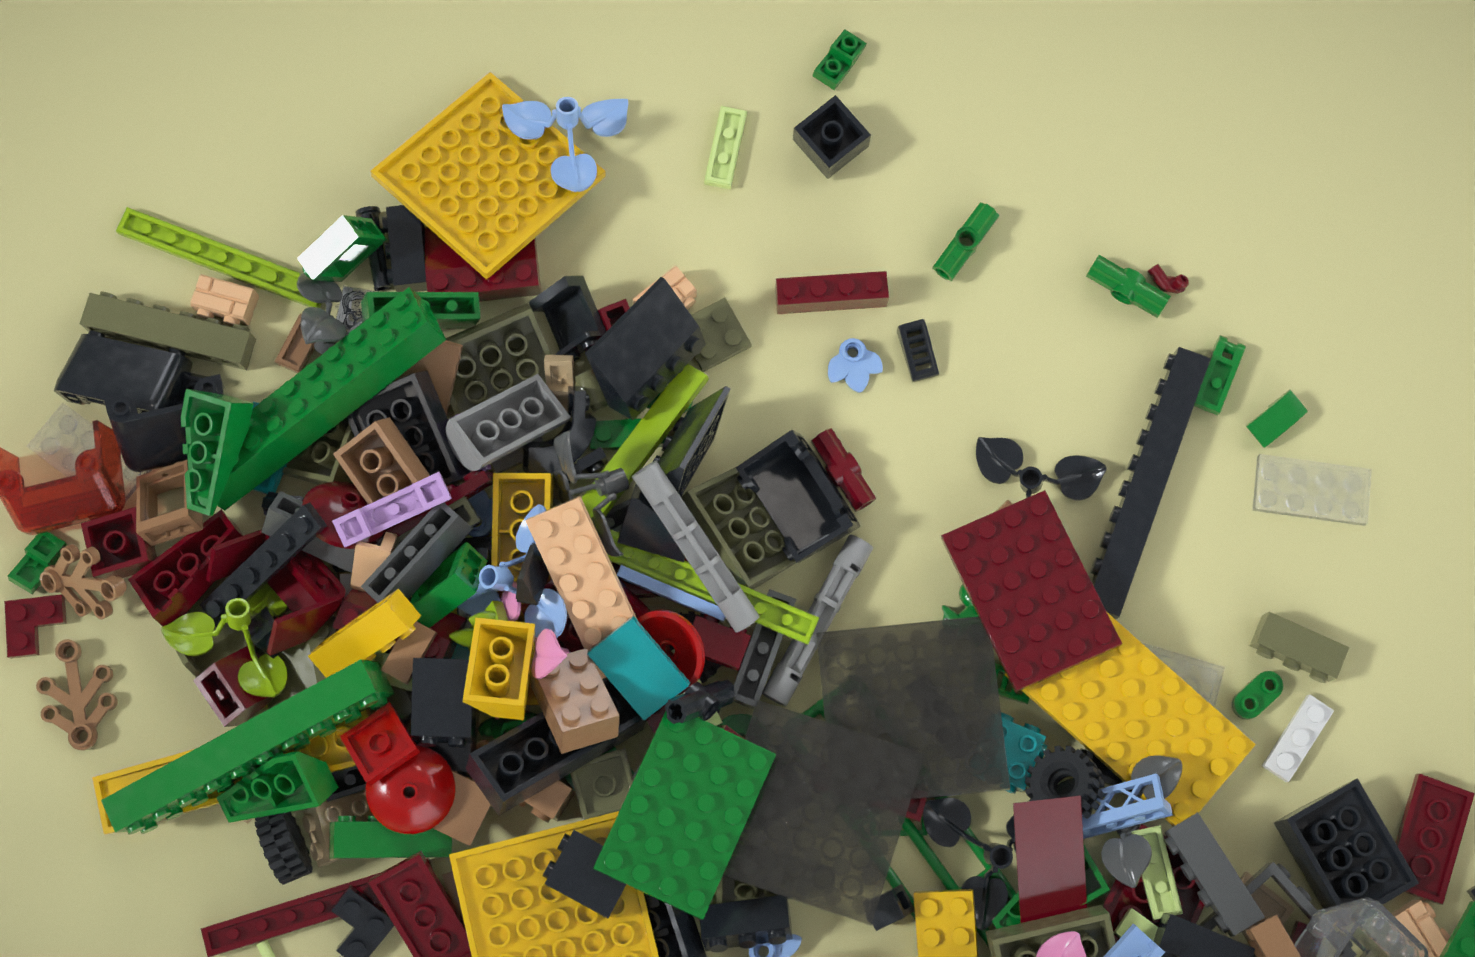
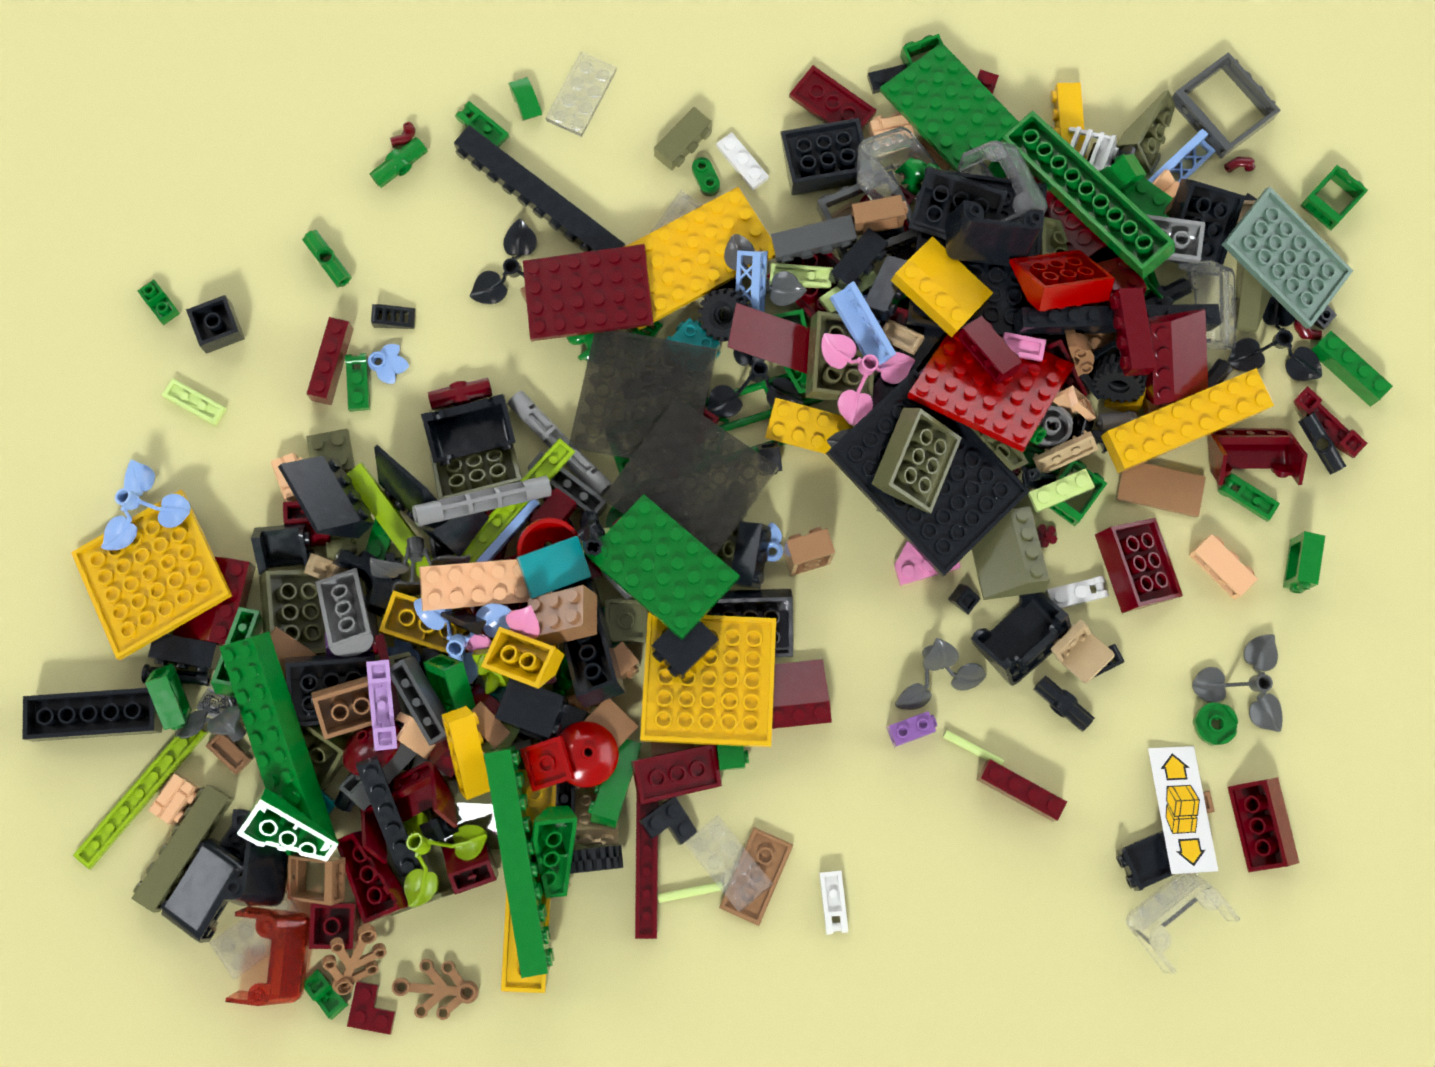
camera: 75 degrees left, 0 degrees up
none -> black brick [22,688,162,742]
none -> green plate [345,353,370,412]

